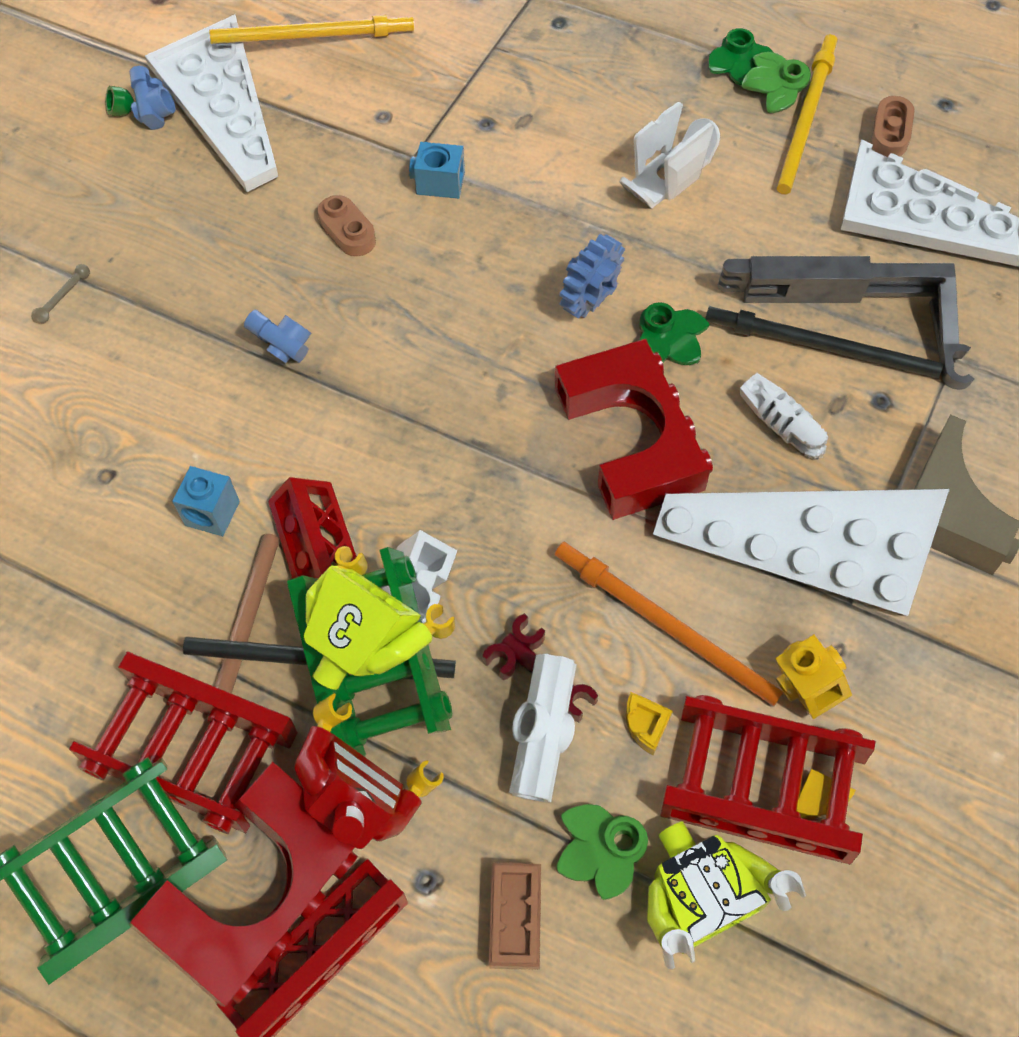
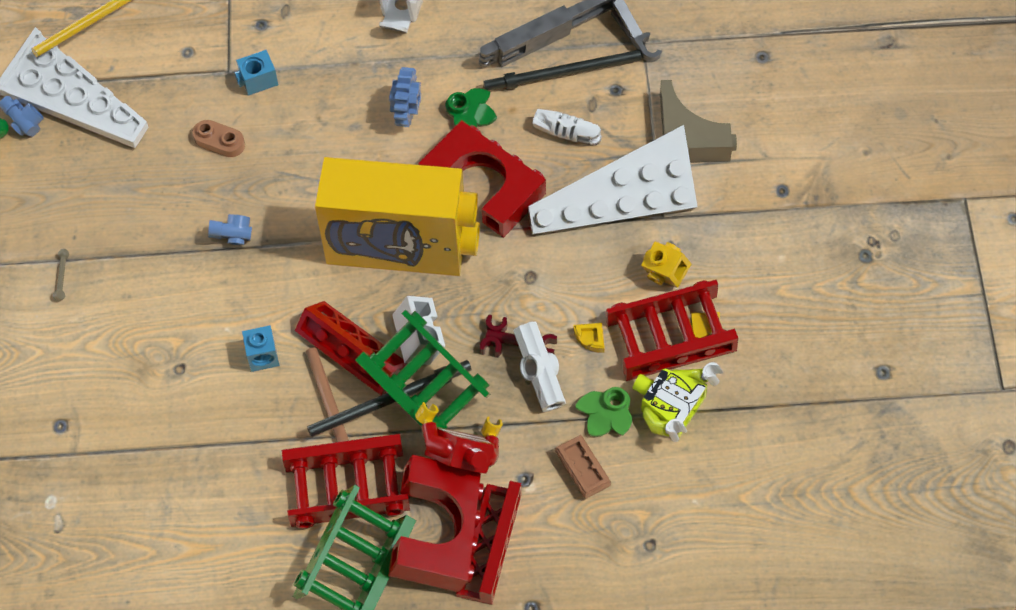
camera: 30 degrees left, 0 degrees up
neon yellow torso [304,546,455,690] -> none
orange bar [555,541,784,707] -> none
none -> yellow brick [315,157,480,276]

